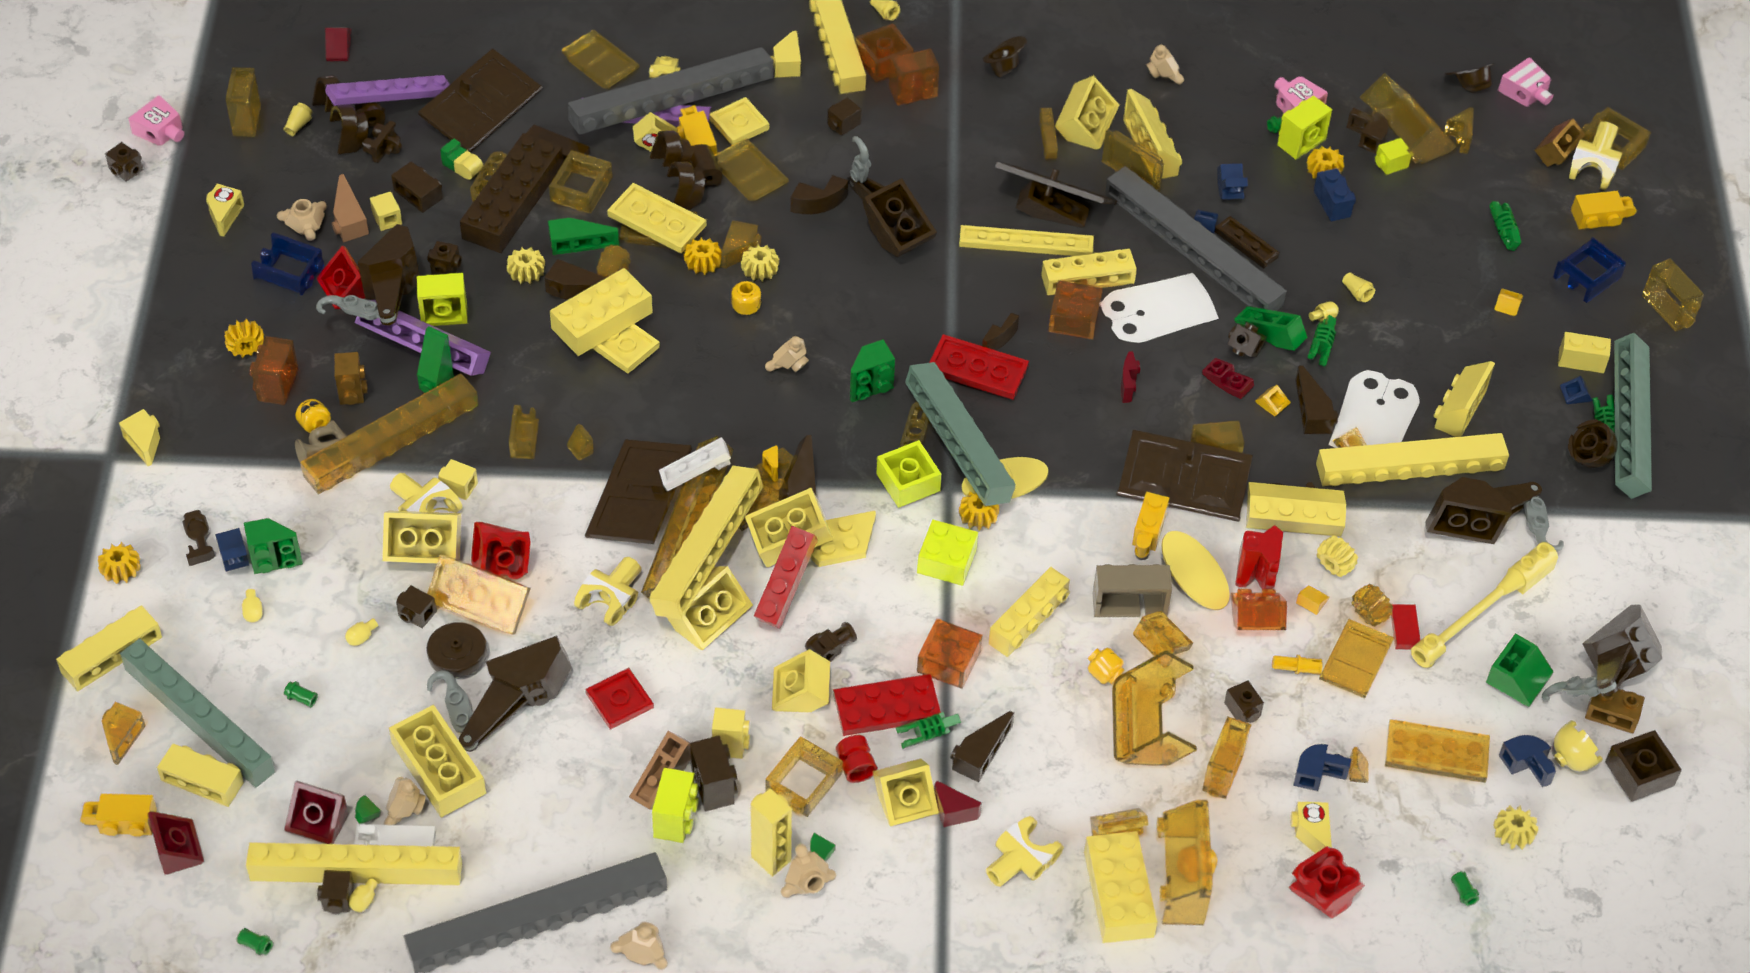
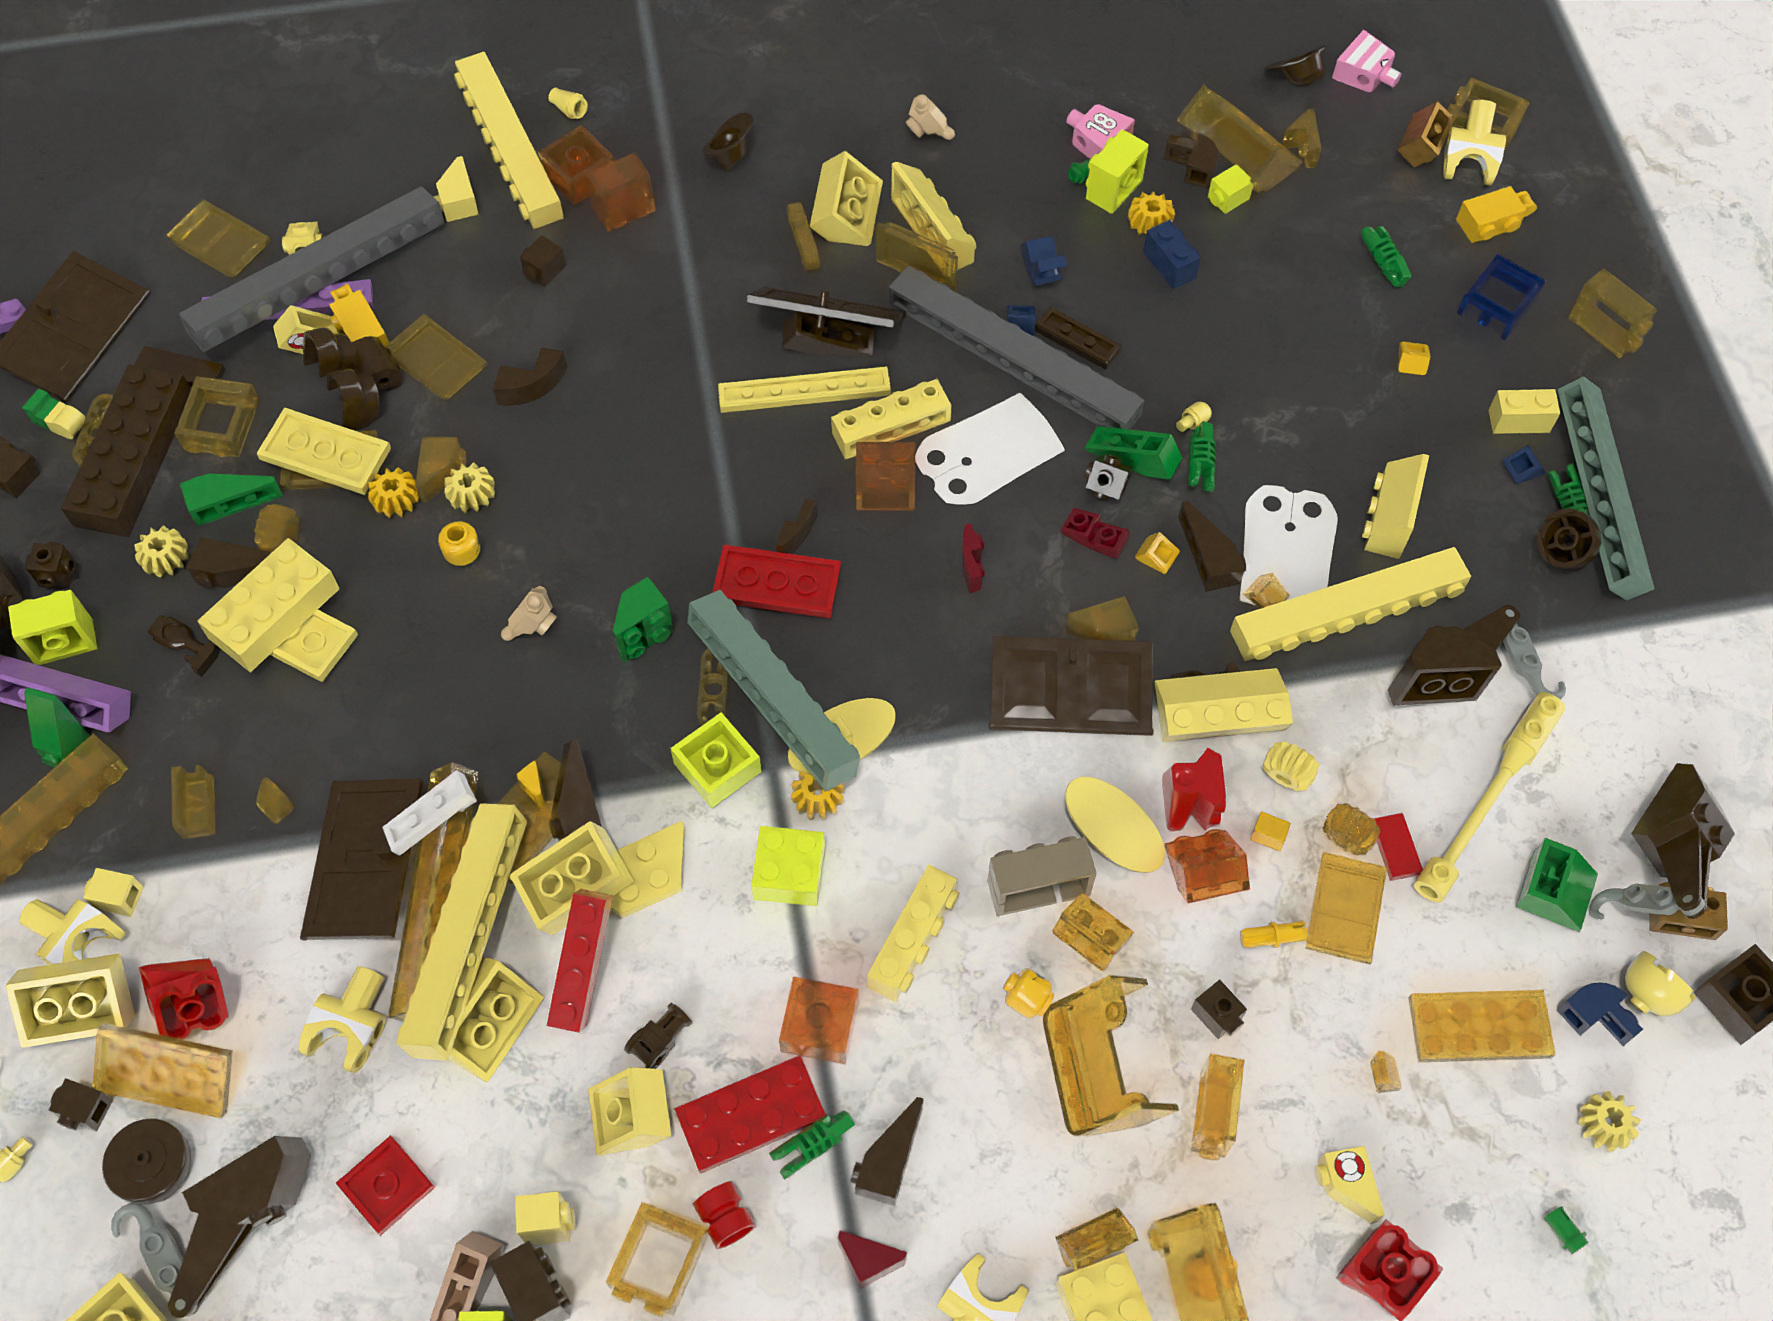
camera: 10 degrees left, 10 degrees up
light yellow plate [709,97,769,146] -> none
dark brown slope [848,136,937,257] -> none
light yellow slope [873,758,939,826] -> none
yellow brick [1132,492,1169,558] -> none
dark blue brick [1293,744,1351,791] -> none
light yellow cone [1342,273,1375,302] -> none
none -> dark brown piece [148,615,220,677]

